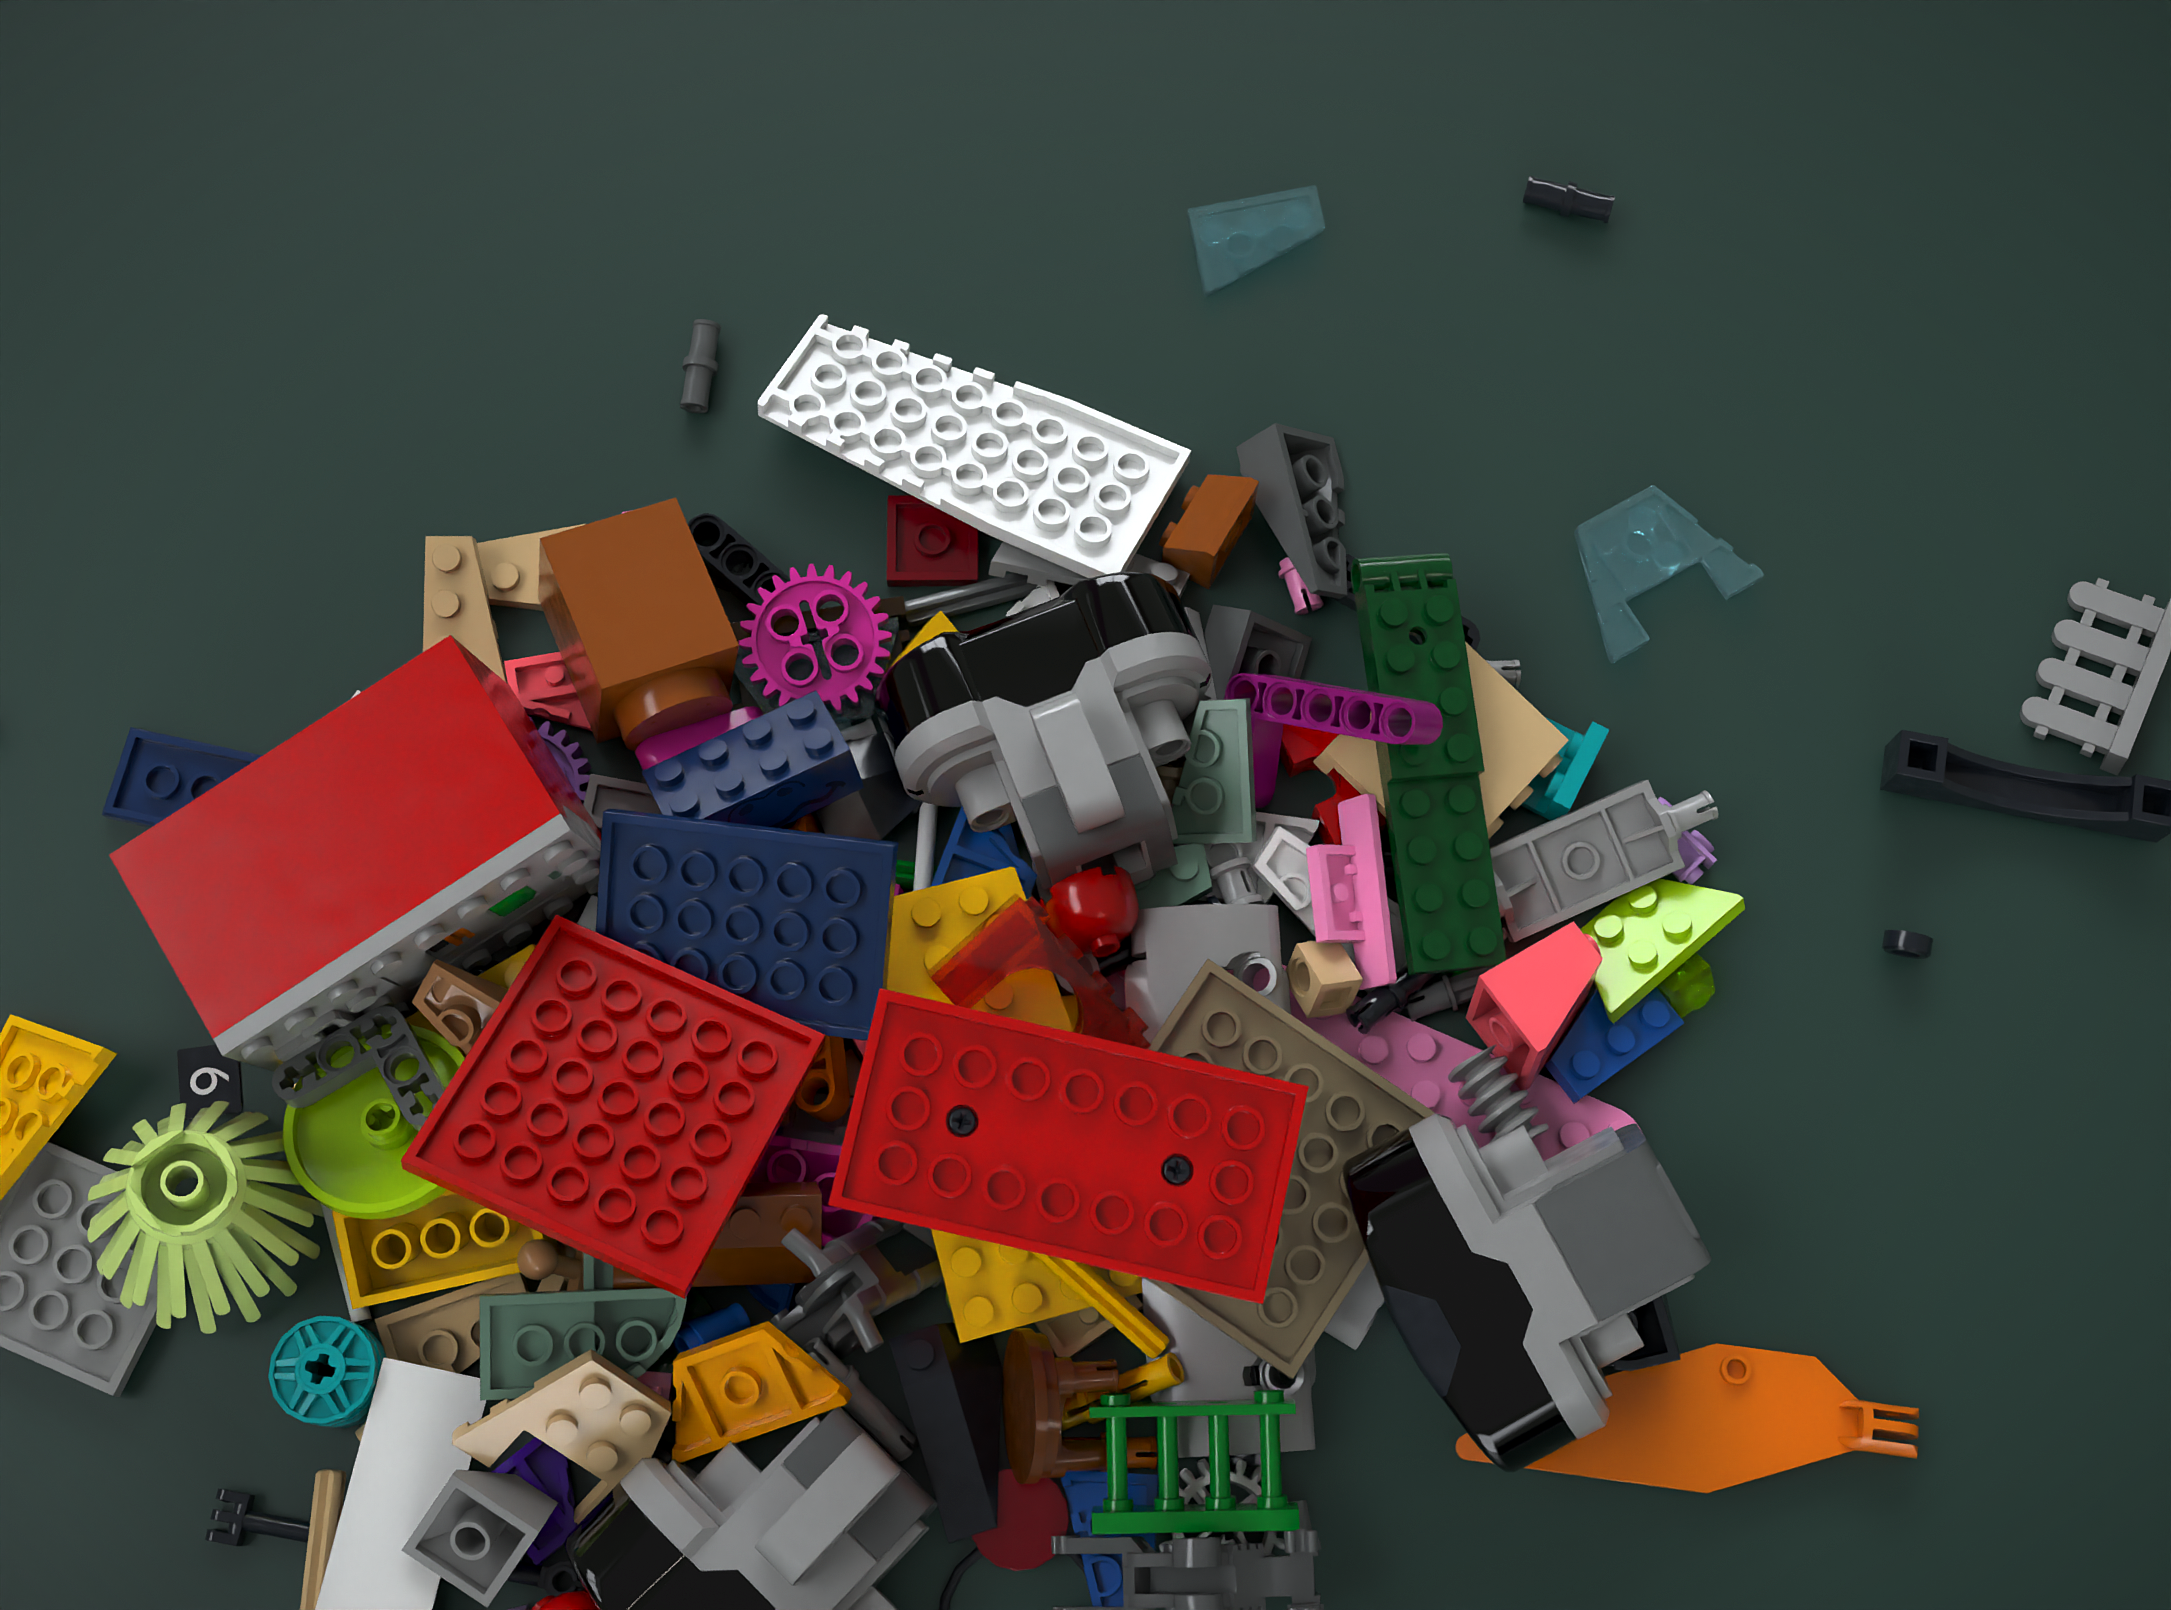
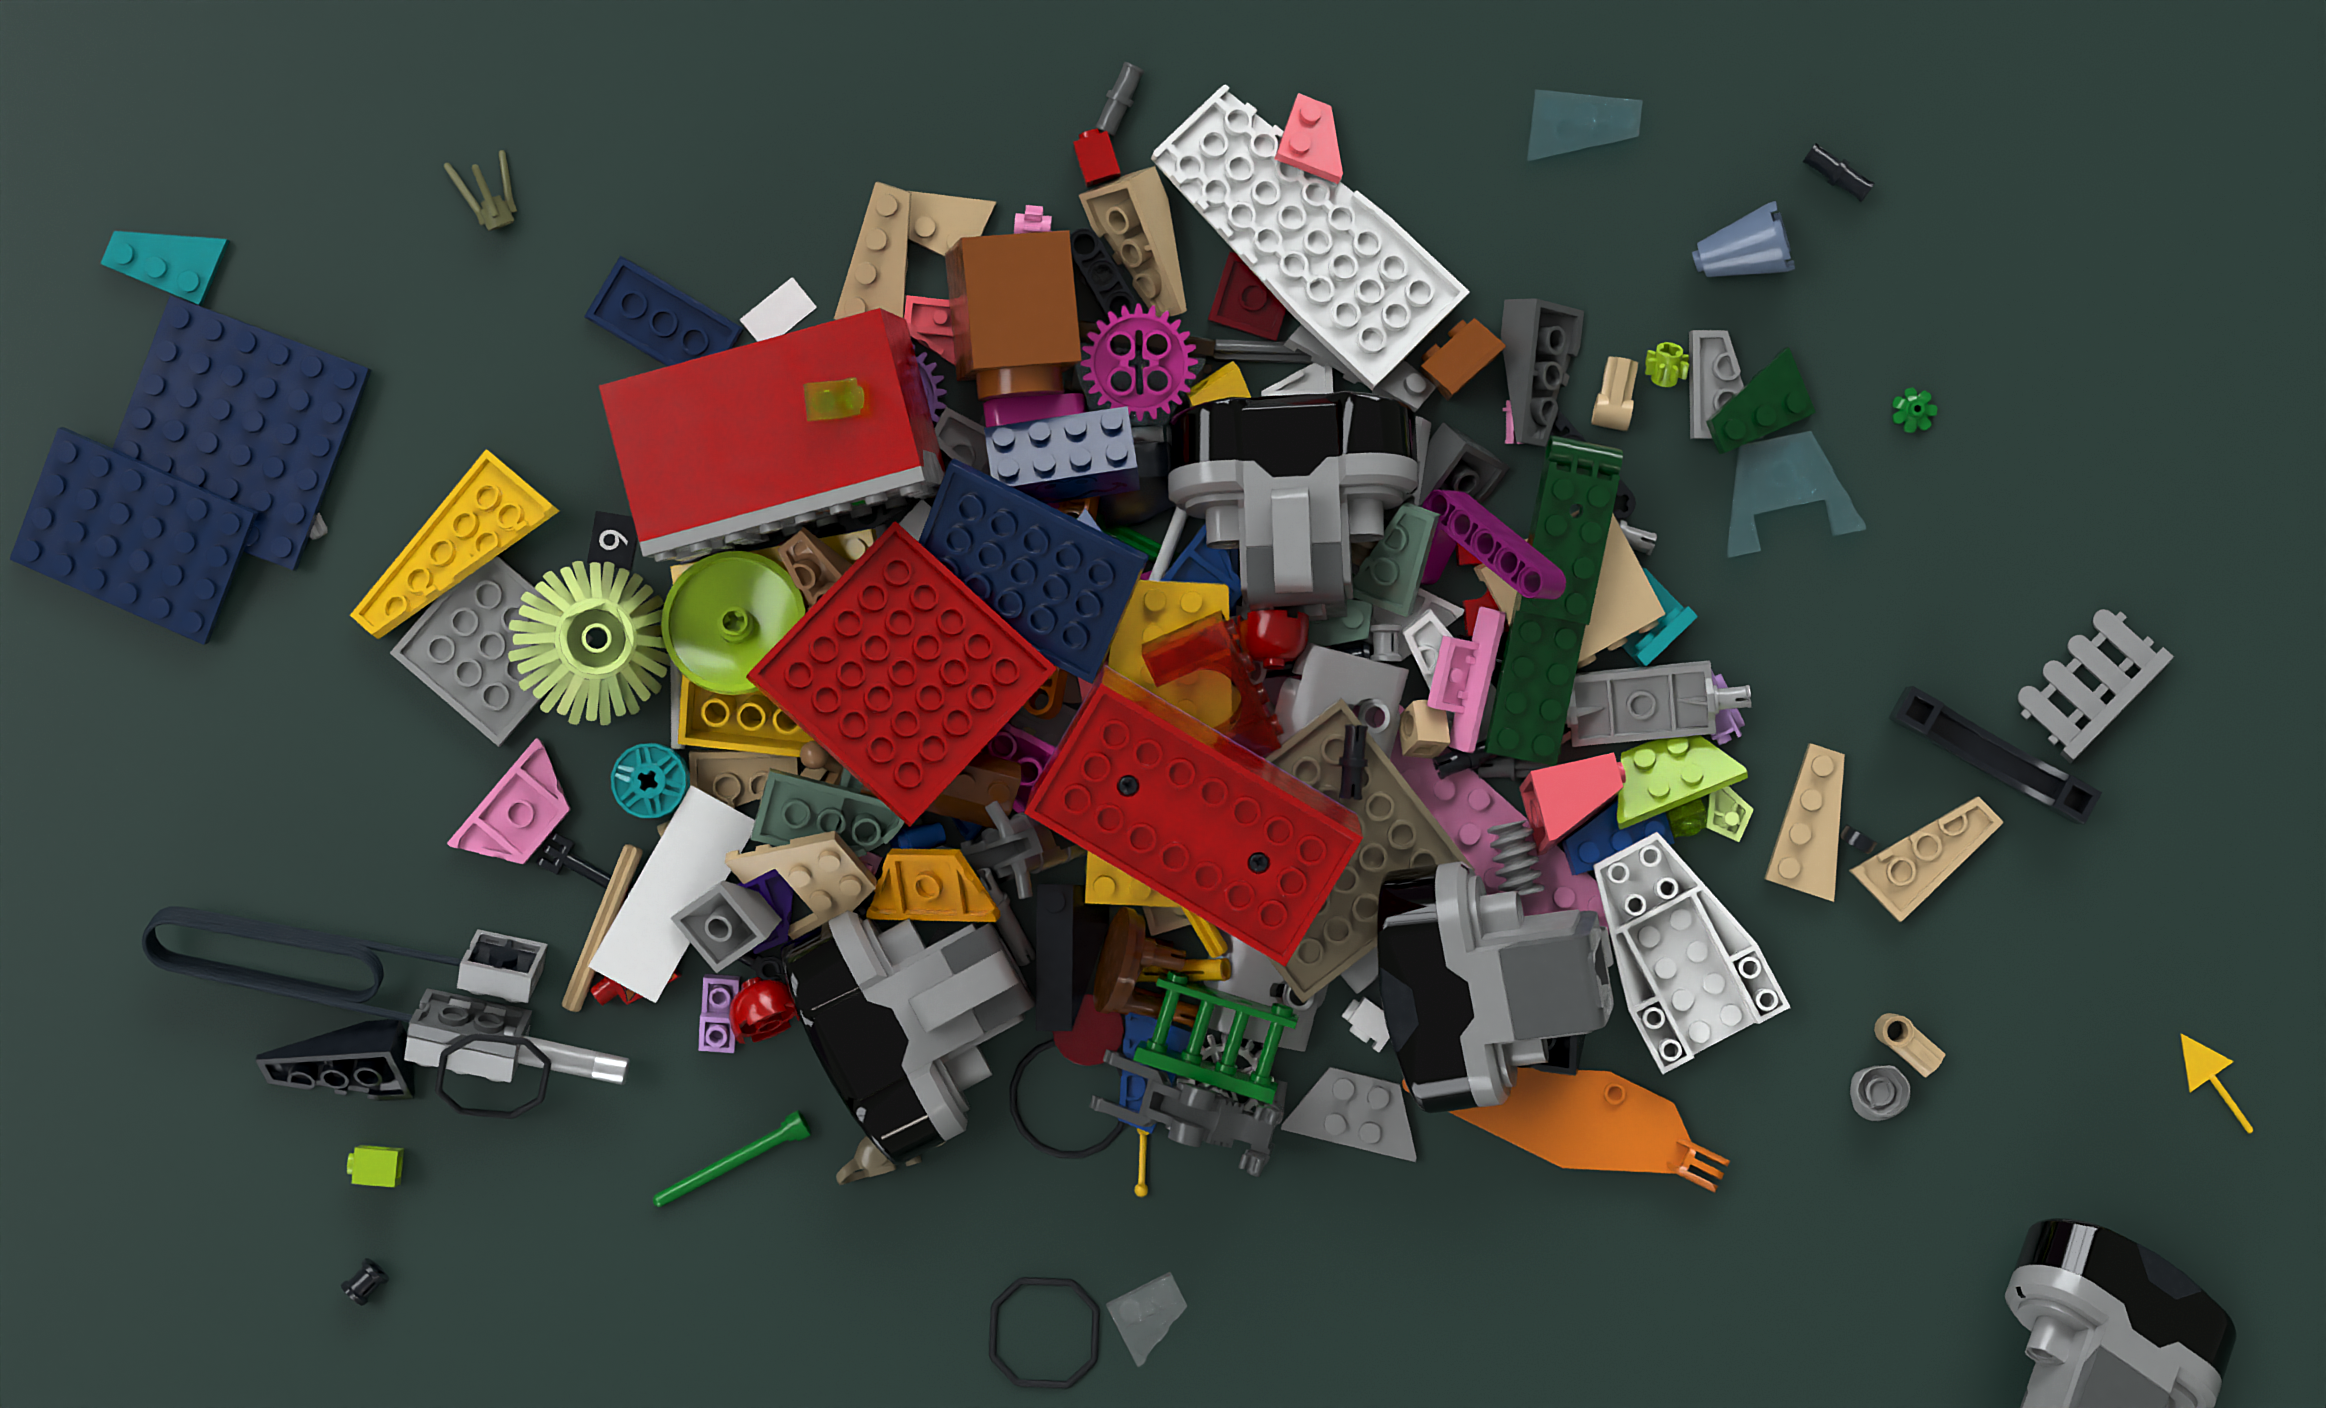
camera: 20 degrees right, 15 degrees up
dark grey beam [272,1006,445,1131] -> none
none -> bright pink wing [447,738,571,864]
none -> clear neon green bracket [803,377,864,422]
none -> red brick [1073,129,1121,187]
none -> tan wedge [1079,166,1187,317]
none -> coral wing [1274,93,1343,184]
none -> light grey wing [1281,1067,1416,1162]
none -> black pin [1339,724,1368,800]
none -> white brick [1342,996,1390,1052]
none -> tan piece [1591,356,1639,432]
none -> white wedge [1593,832,1790,1074]
none -> lime gear [1645,342,1689,387]
none -> light grey wing [1689,330,1763,439]
none -> sand blue cone [1692,201,1795,277]
none -> dark green wing [1706,347,1816,454]
none -> yellowish green piece [1706,786,1754,842]
none -> tan wing [1764,743,1845,902]
none -> tan wing [1849,797,2004,922]
none -> light grey hair [1850,1065,1910,1121]
none -> tan piece [1874,1013,1946,1078]
none -> green plant [1891,388,1937,433]

